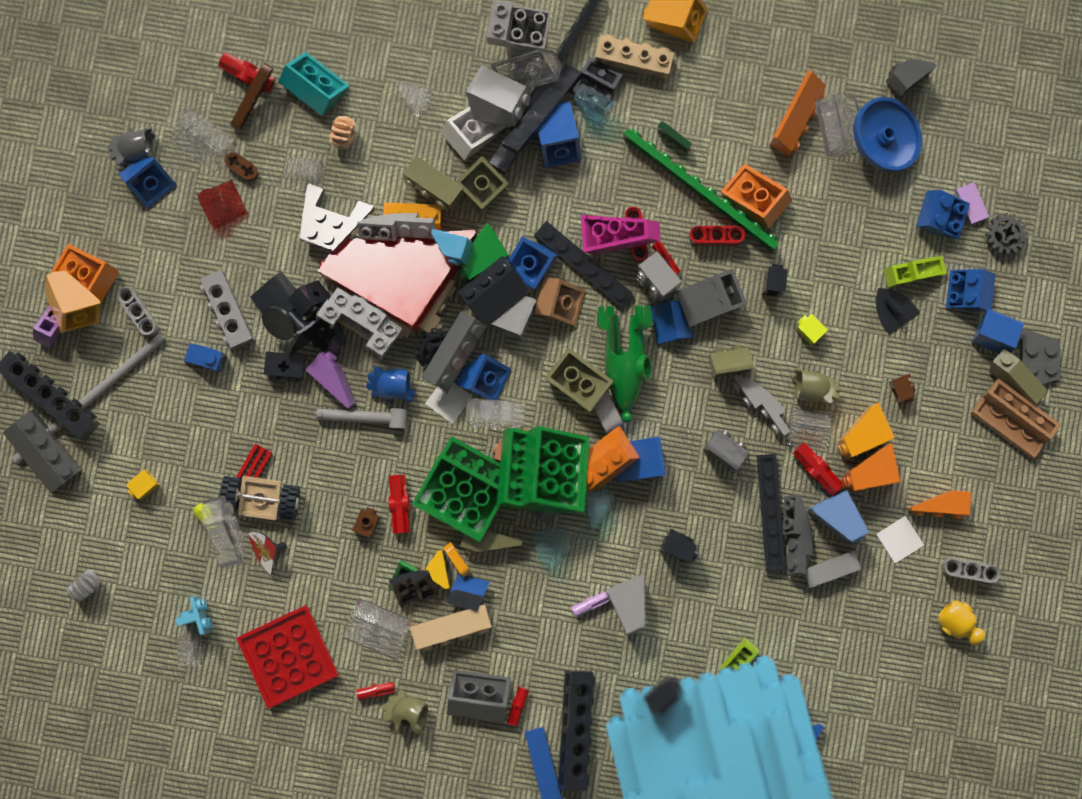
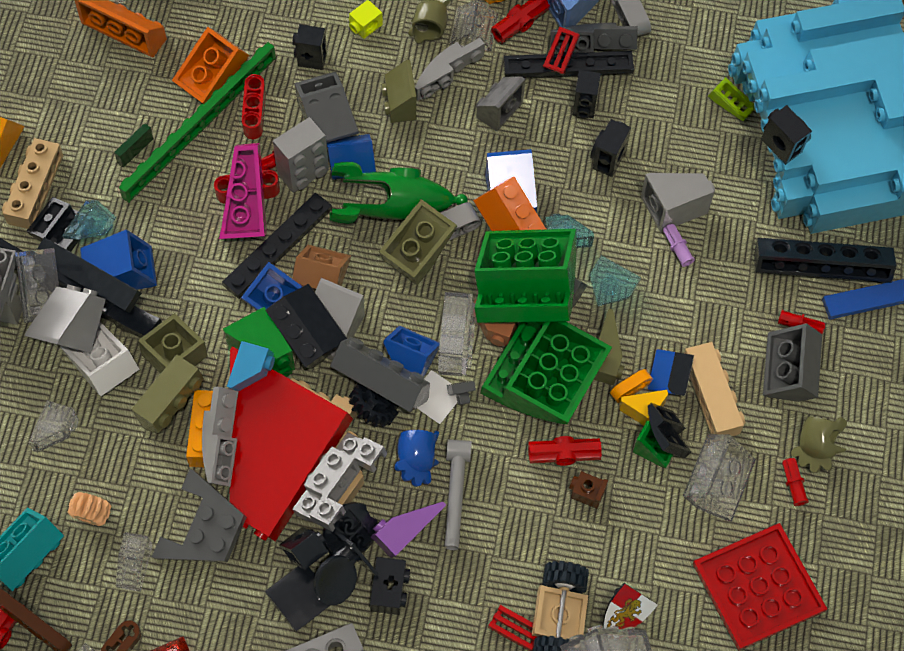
camera: 95 degrees left, 20 degrees down
none -> dark grey tile [447,381,476,405]
none -> red tile [543,26,580,75]
none -> black brick [572,70,601,118]

